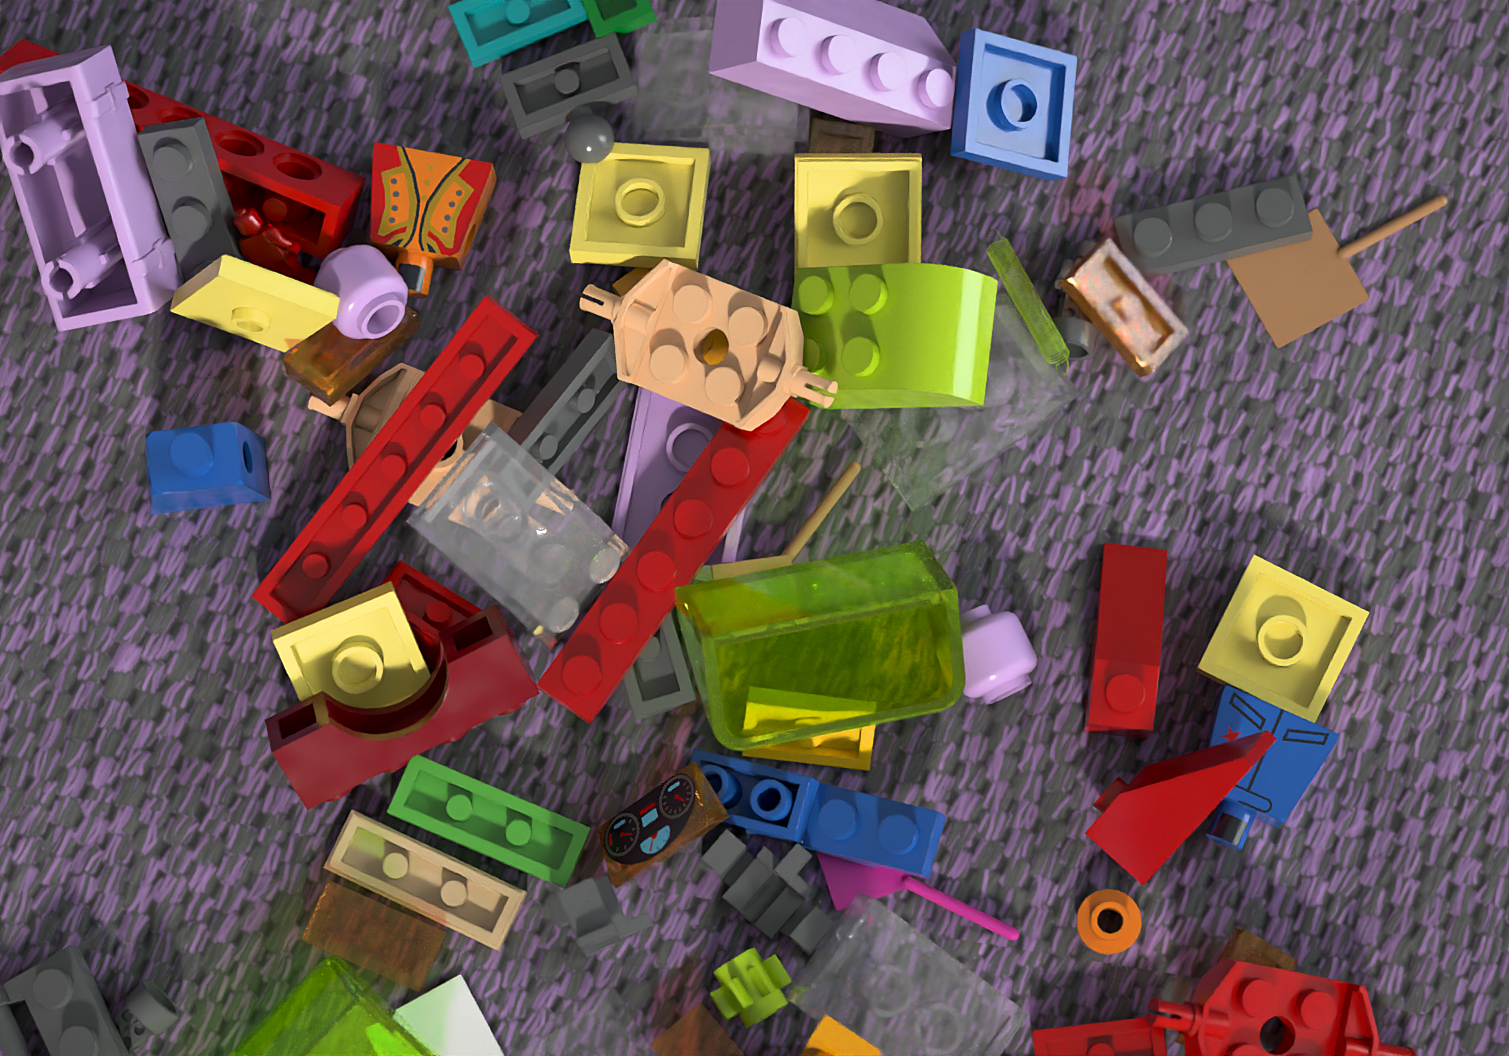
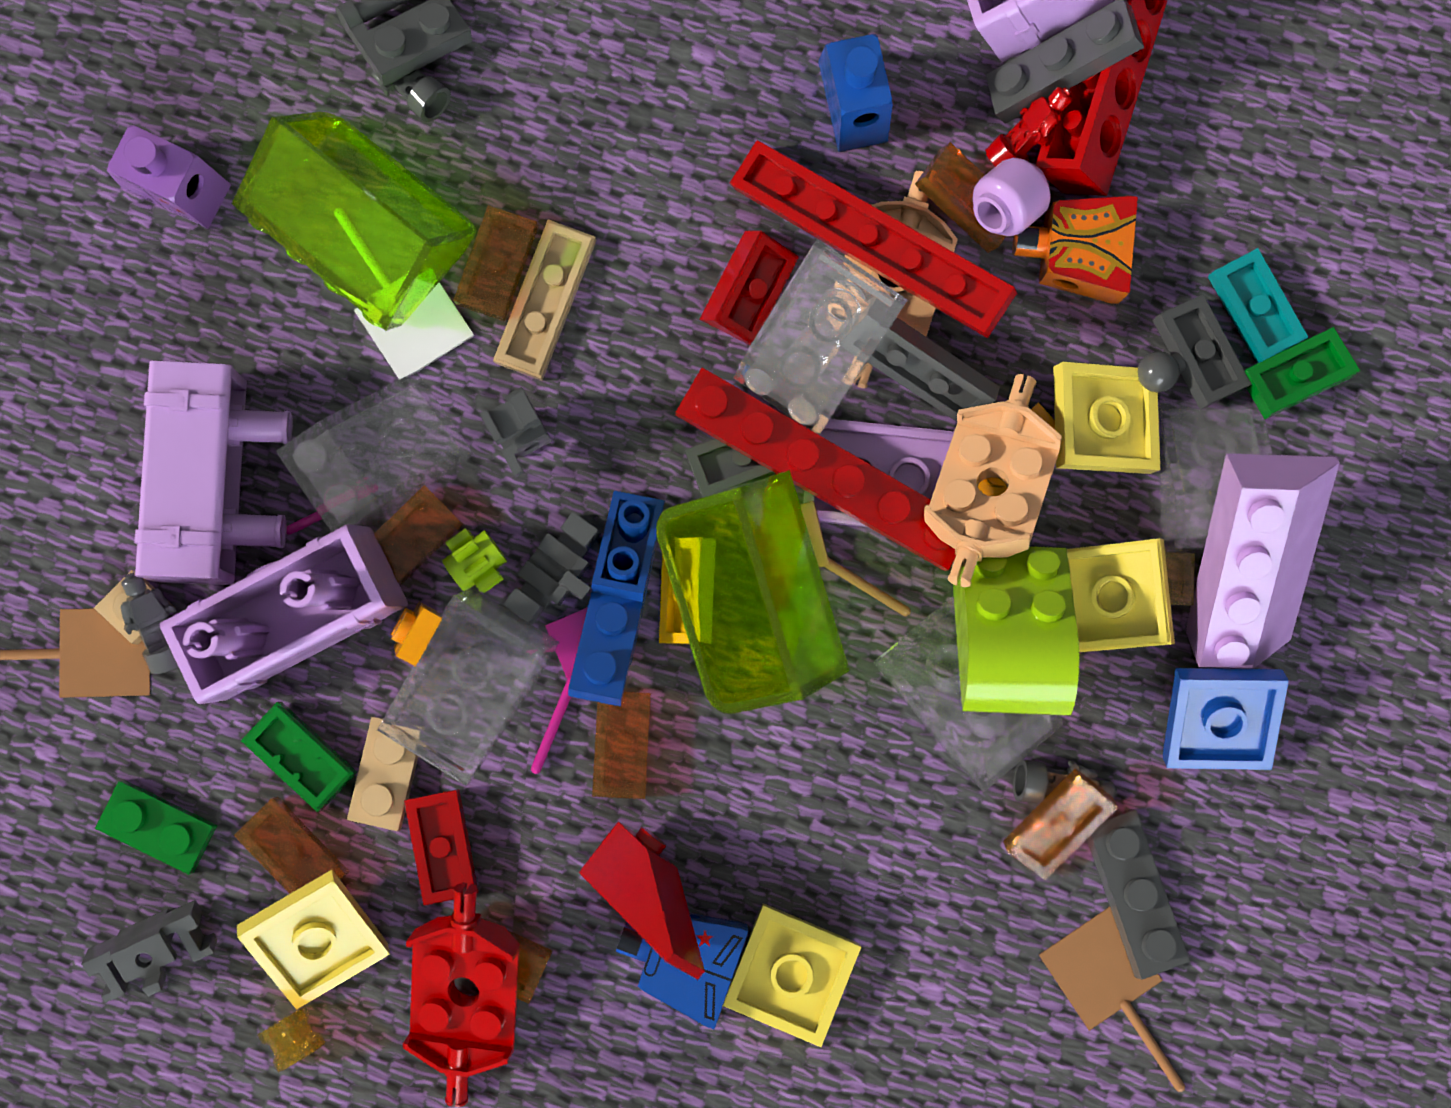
camera: 80 degrees right, 5 degrees up
light yellow plate [170,254,340,352] -> none
dark red arch [265,604,540,810] -> none
light yellow plate [271,581,431,708] -> none
bright green plate [387,755,592,889] -> none
slope [597,761,730,889] -> none
lavender head [943,604,1038,705] -> none
lime piece [987,228,1070,376] -> none
orange plate [1076,889,1142,955] -> none
red slope [1083,542,1167,739] -> none
none -> clear orange plate [592,692,652,799]

